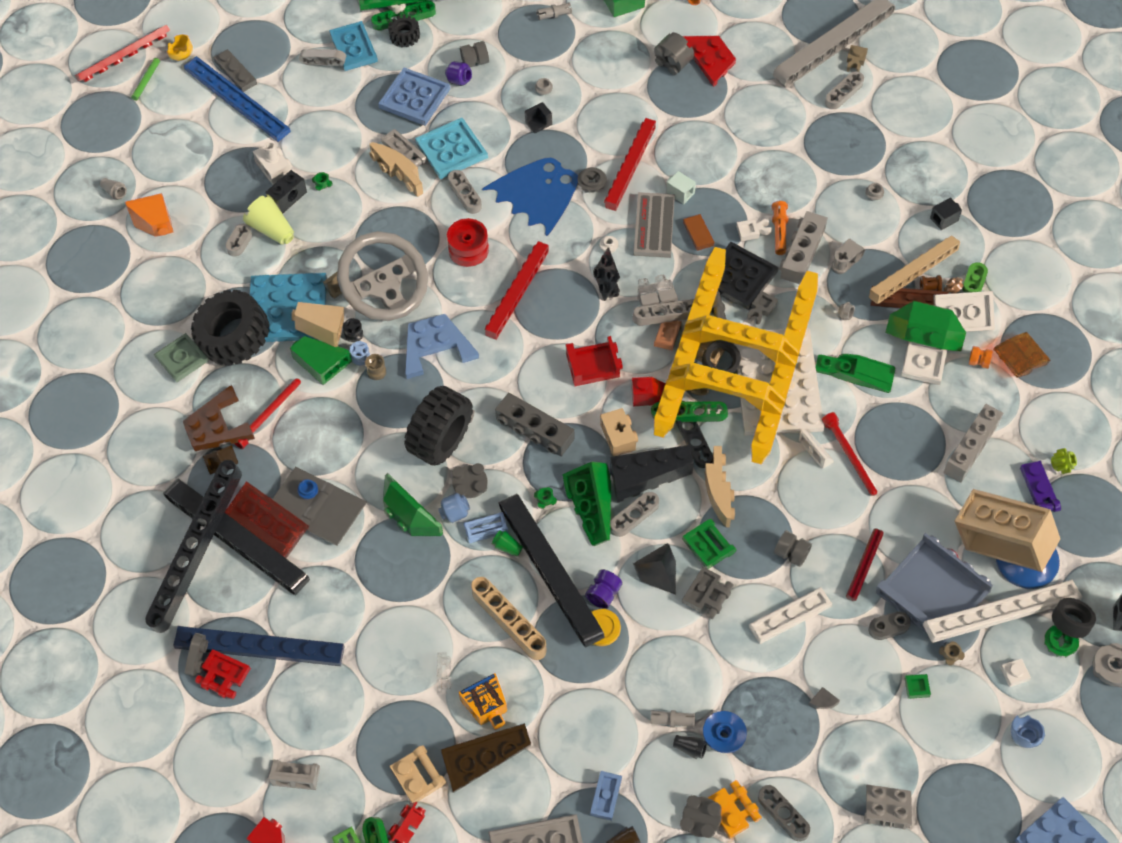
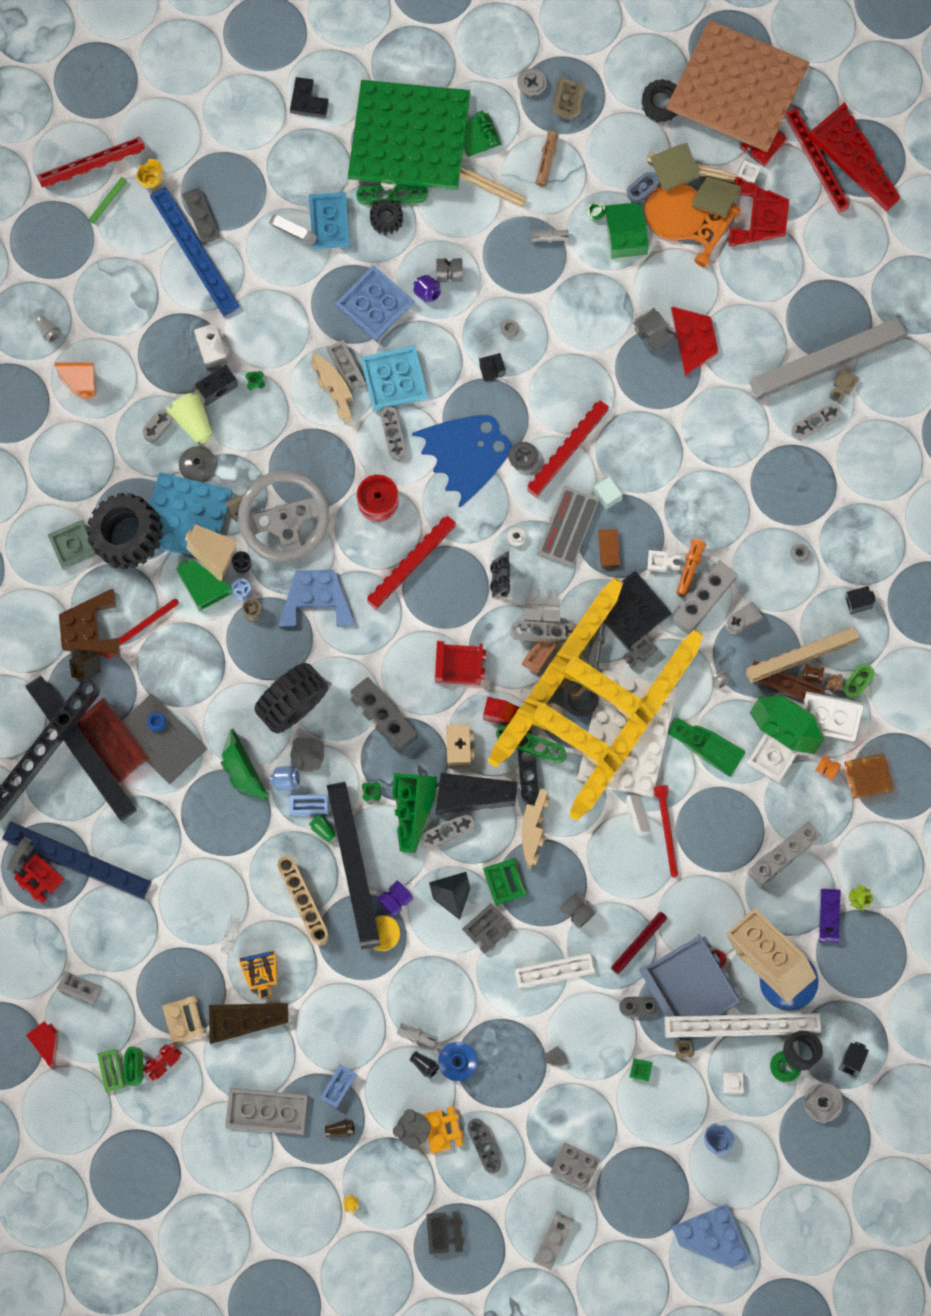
camera: 15 degrees right, 15 degrees up
none -> dark grey dish [179,446,217,482]

